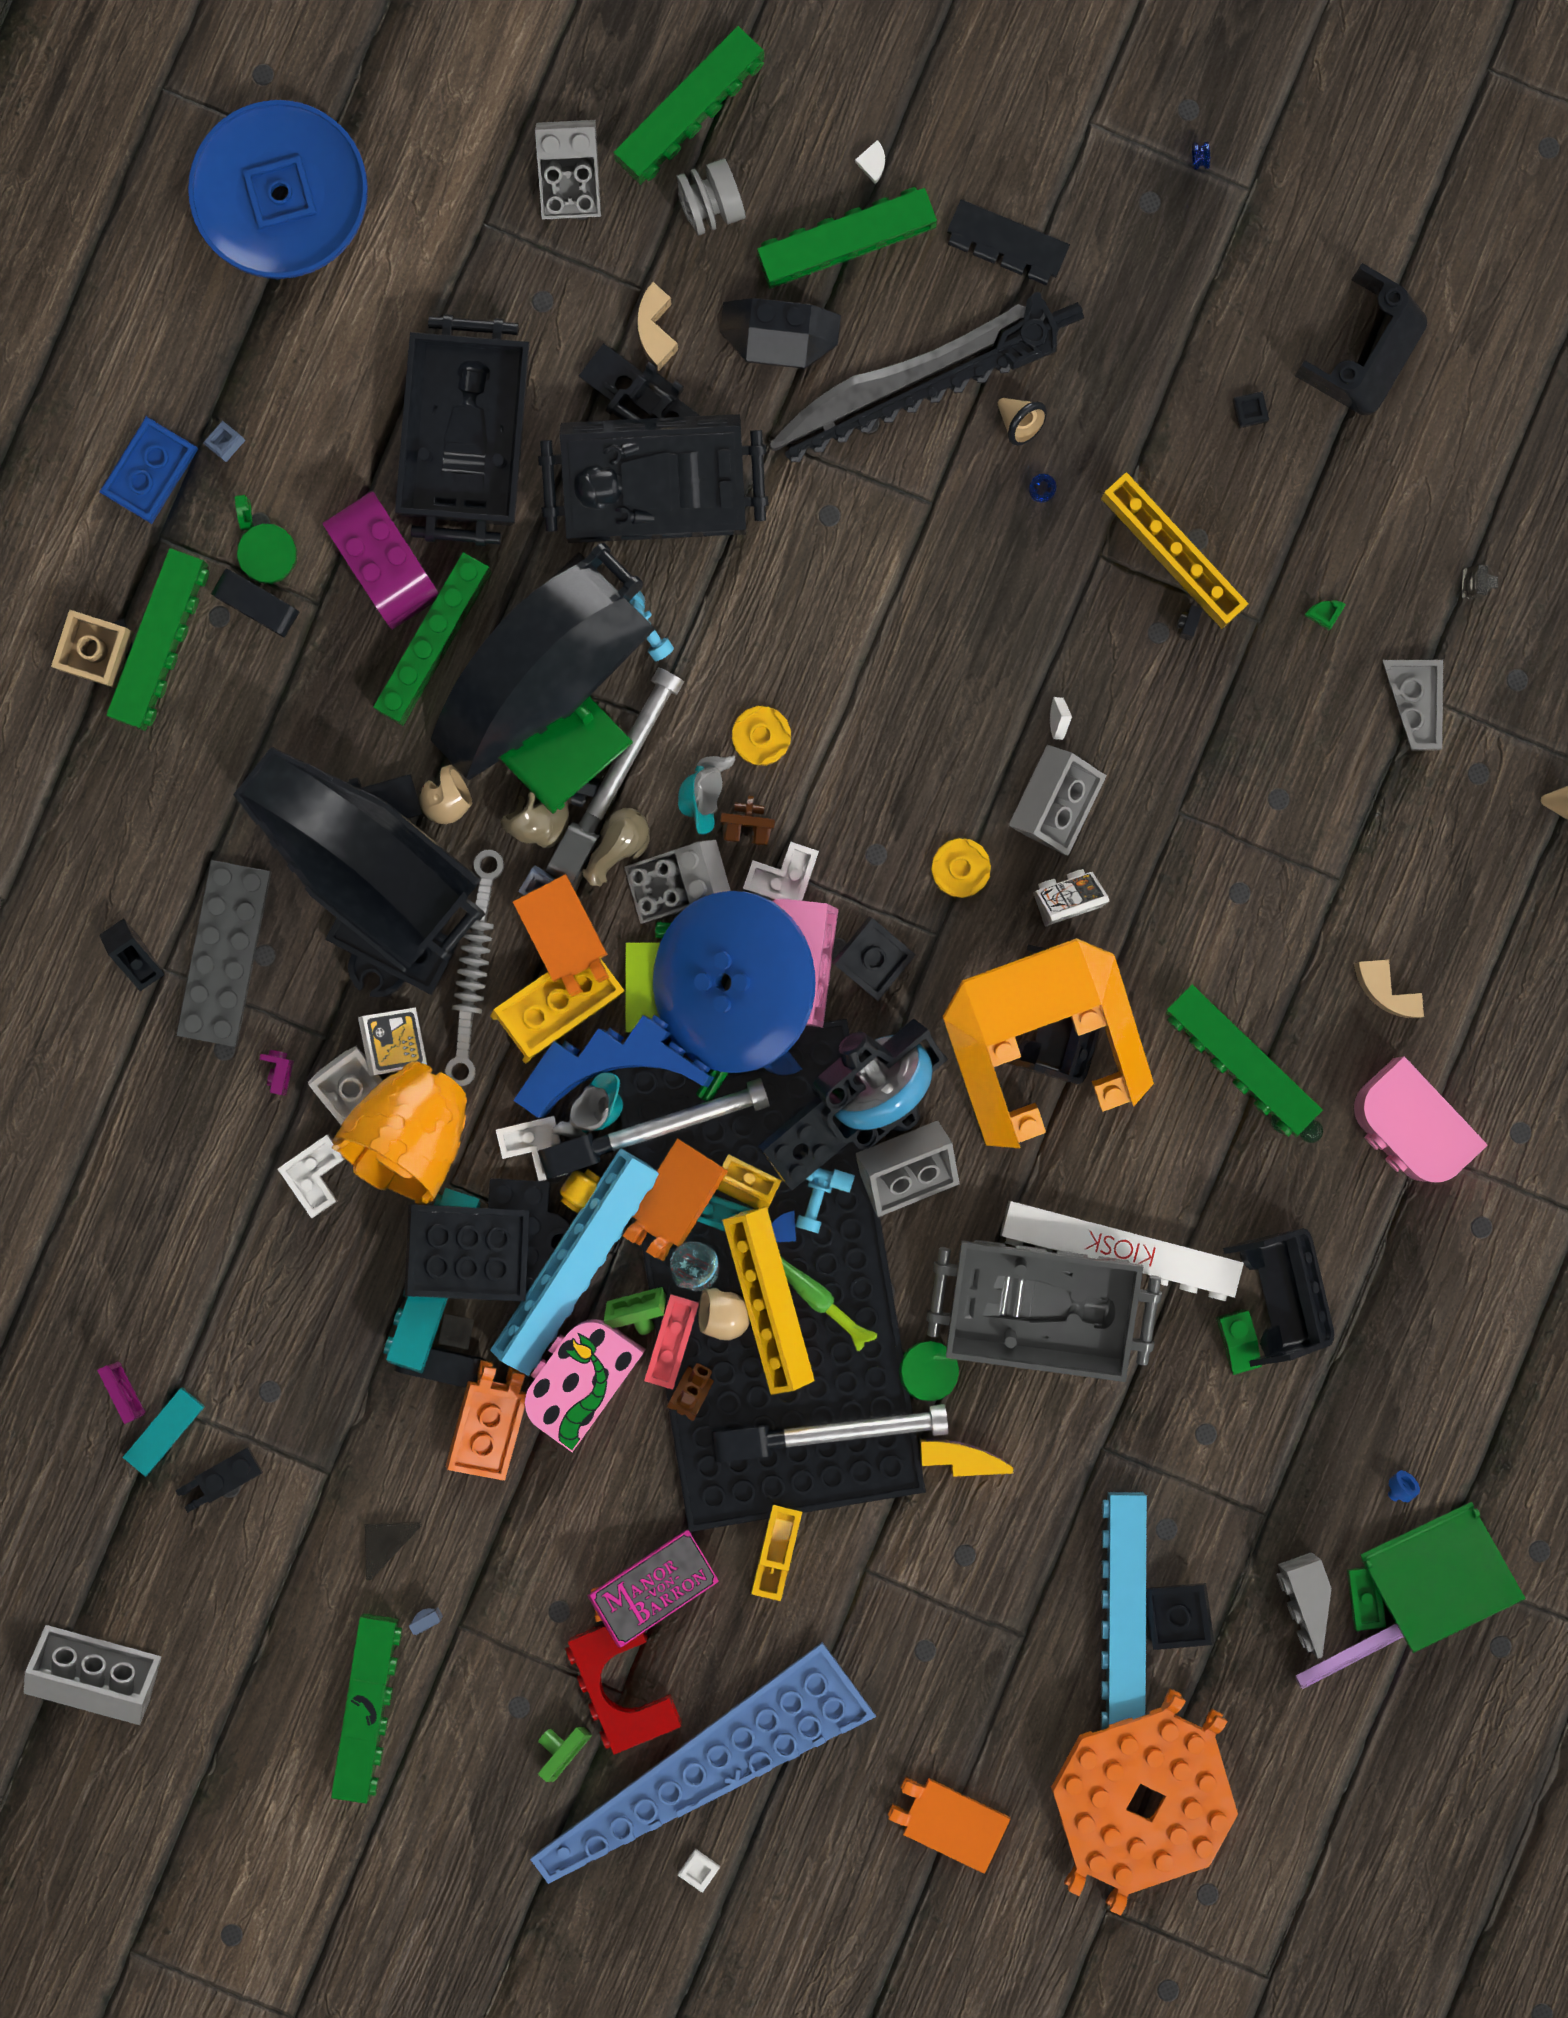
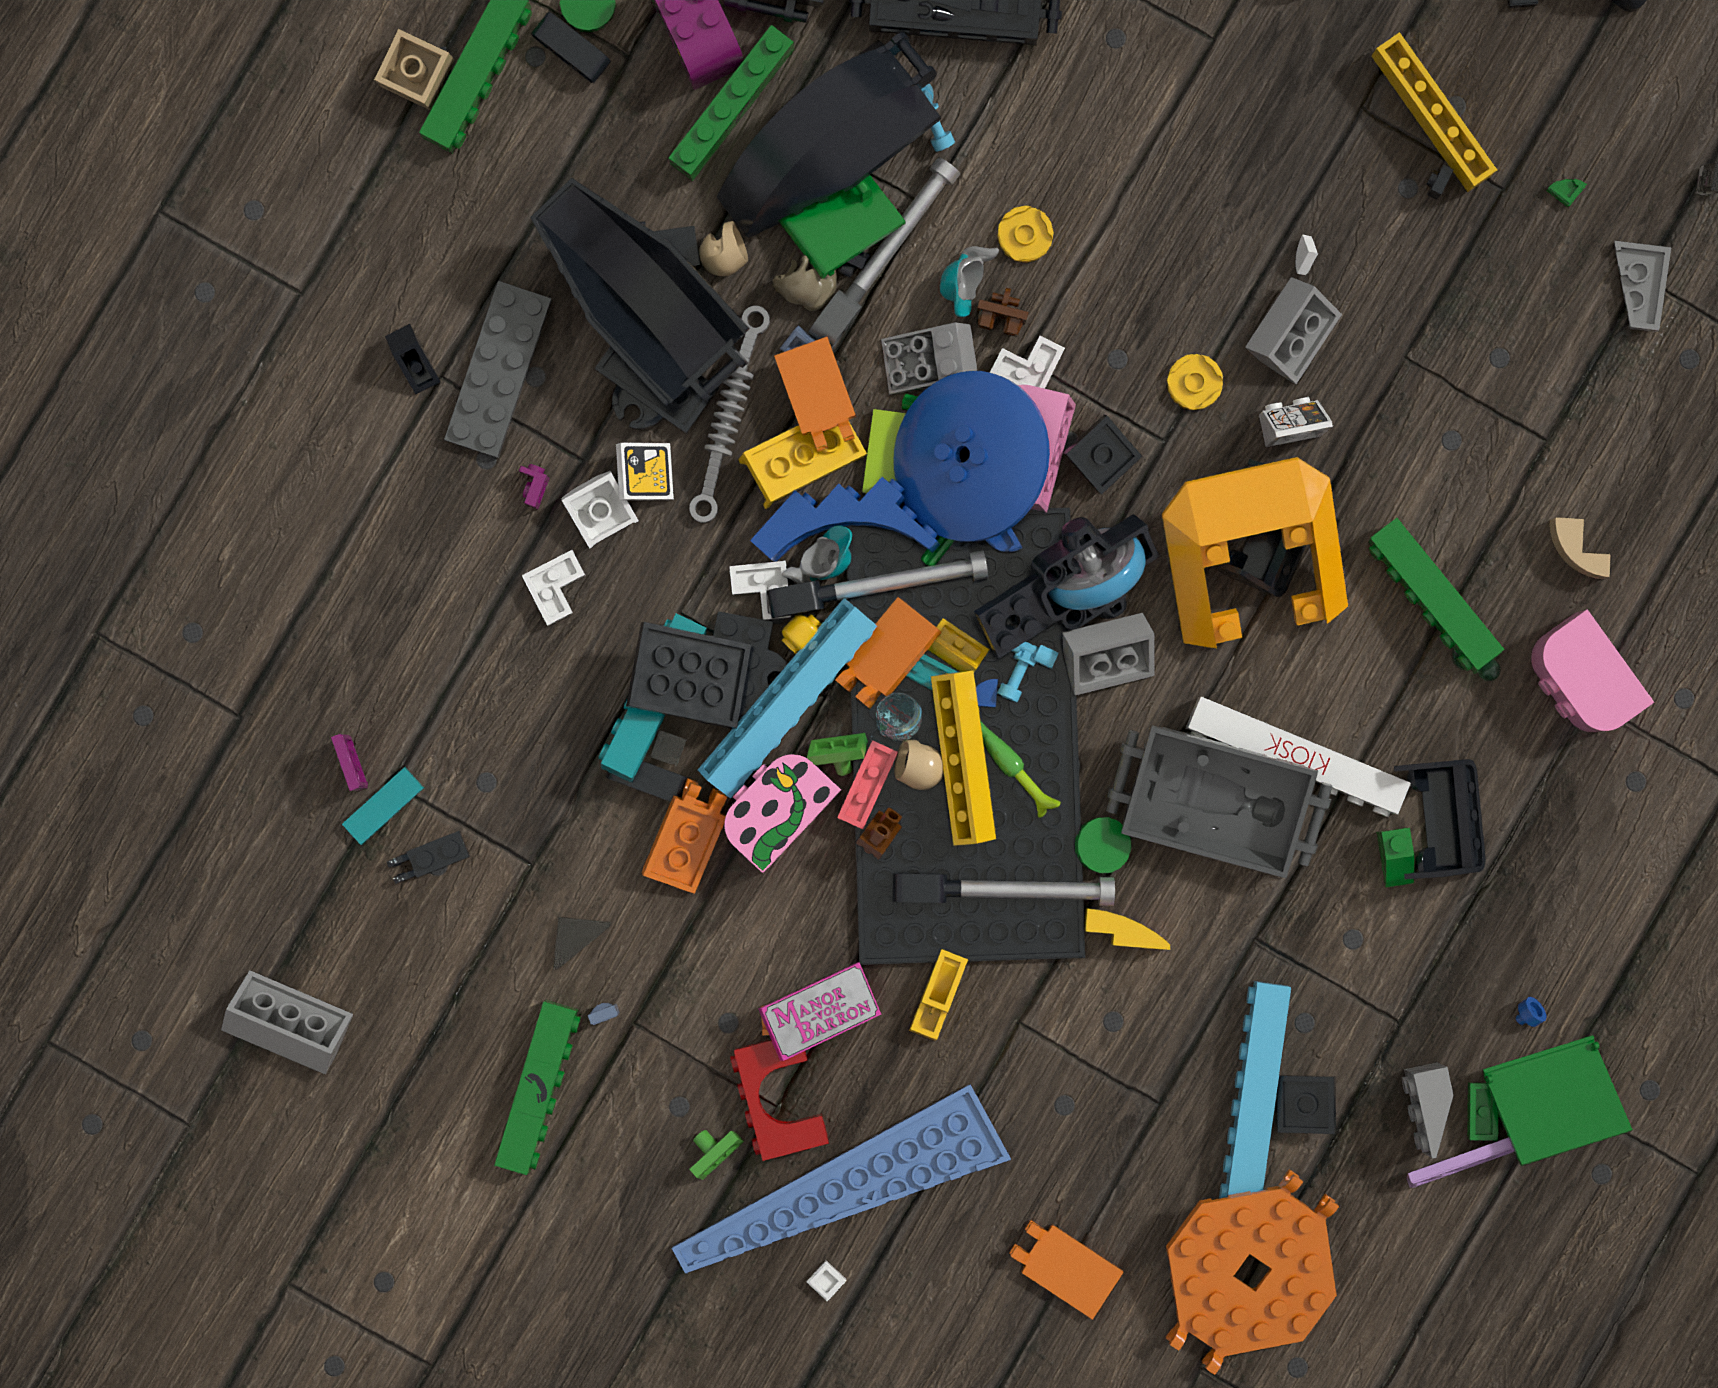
camera: 10 degrees right, 0 degrees up
light orange piece [332,1061,467,1205] -> none
dark tan piece [582,808,650,886] -> none
clear blue bush [1029,474,1057,503] -> none

